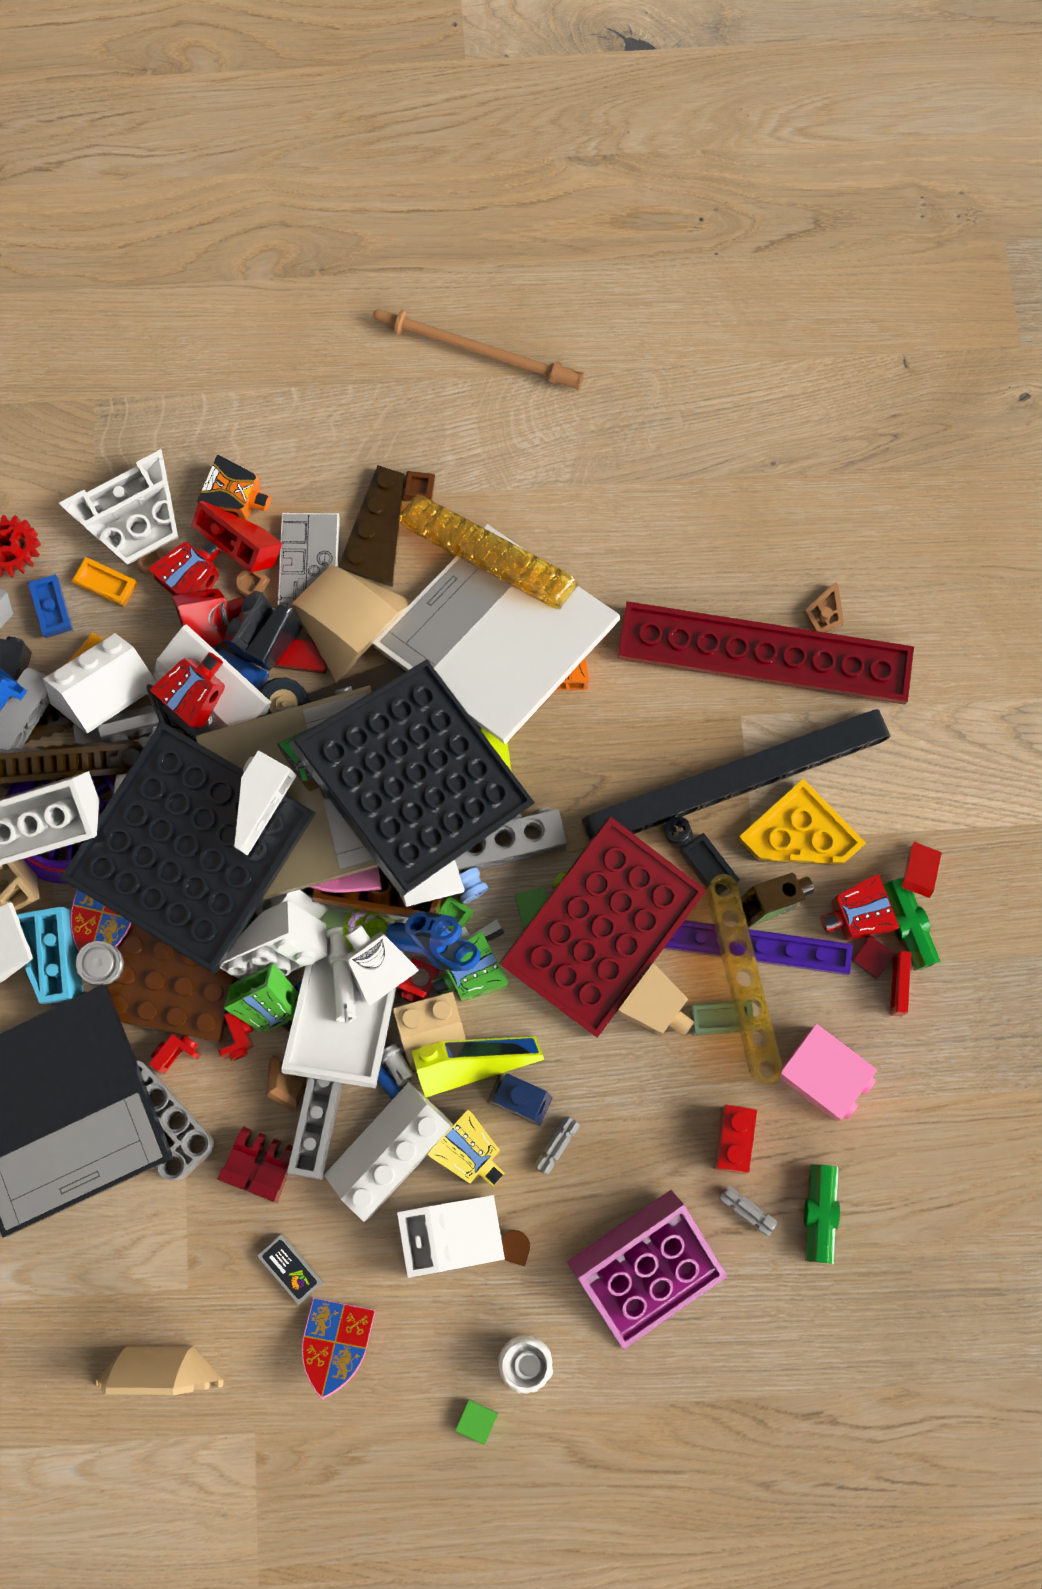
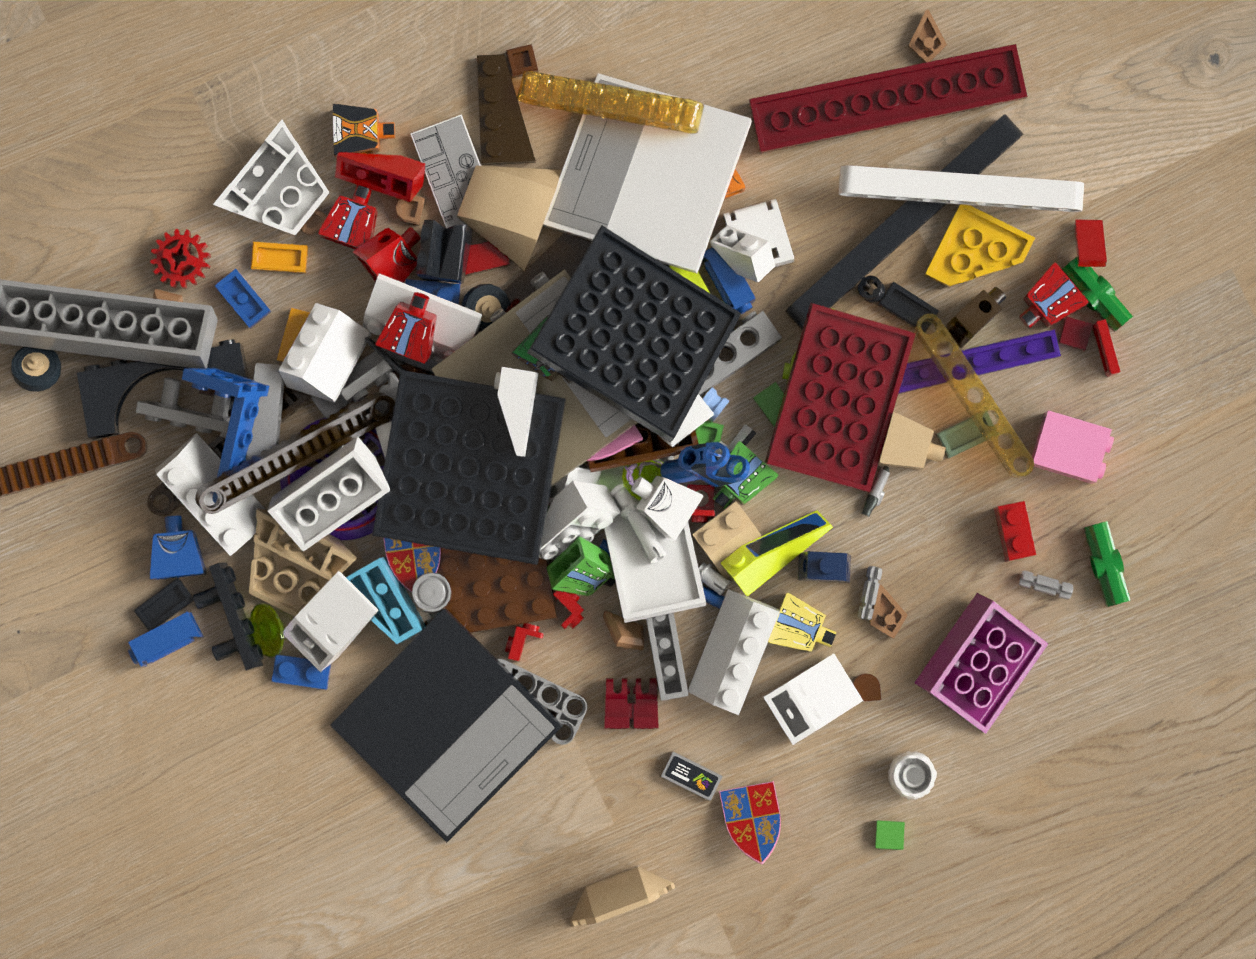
camera: 20 degrees left, 10 degrees up
none -> blue window [702,247,756,314]
none -> white slope [710,225,775,282]
none -> white container [723,199,794,268]
none -> white beam [839,166,1084,212]
none -> piece [861,466,890,517]
none -> medium nougat piece [870,585,908,639]

